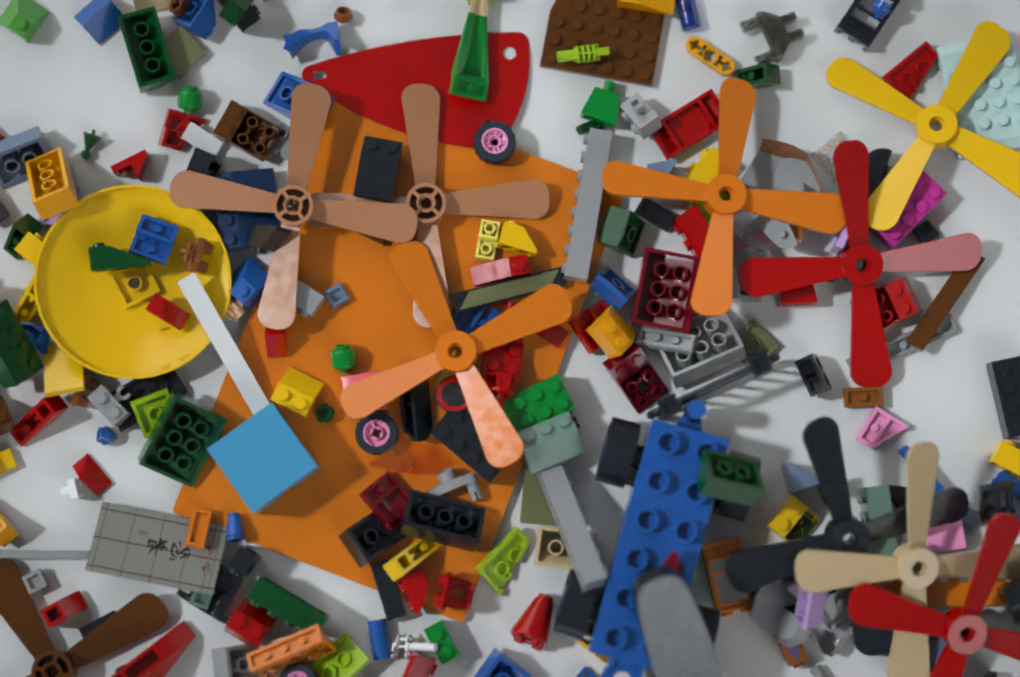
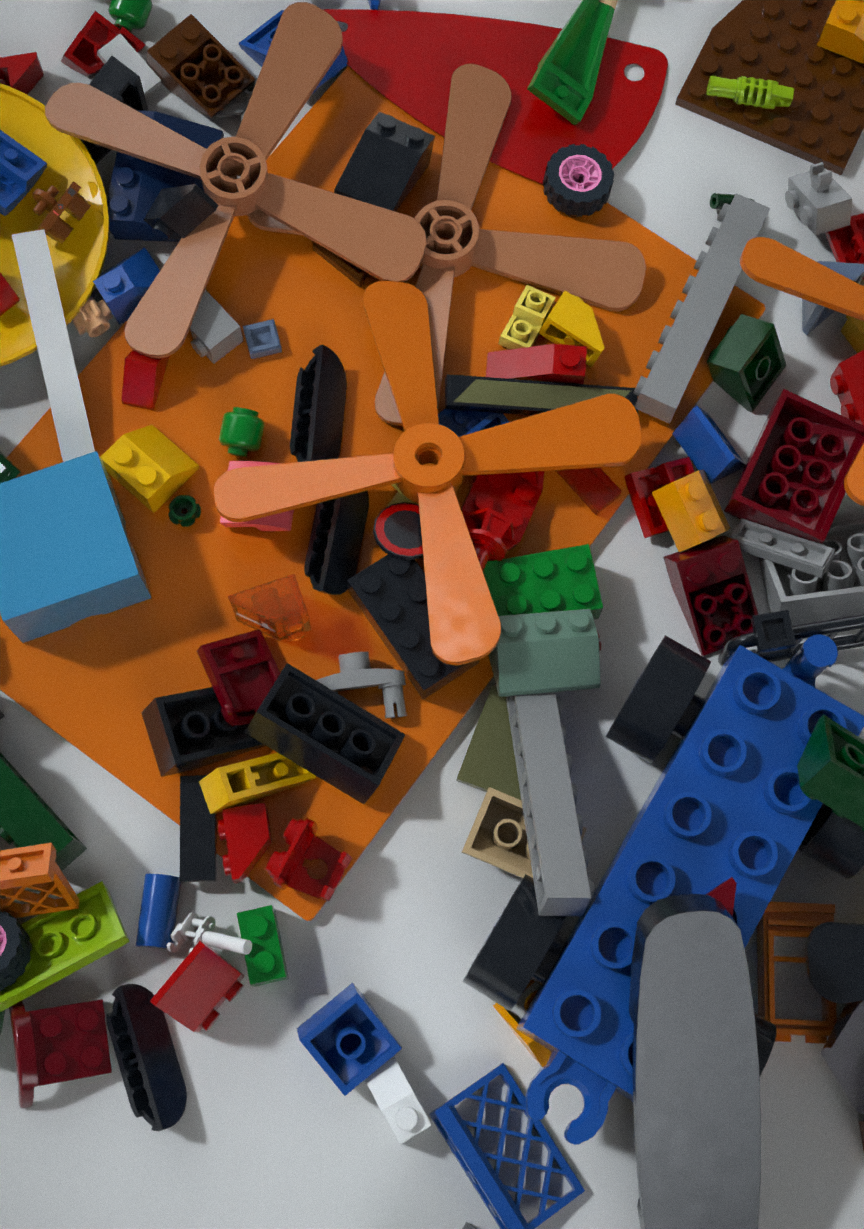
camera: 15 degrees right, 10 degrees down
black wheel [355,412,399,455] -> none
lime wing [475,526,530,596] -> none
red cone [510,593,553,651] -> none
green torso [580,80,620,129] -> none
black tile [634,198,677,233] -> none
none -> black brick [290,344,347,462]

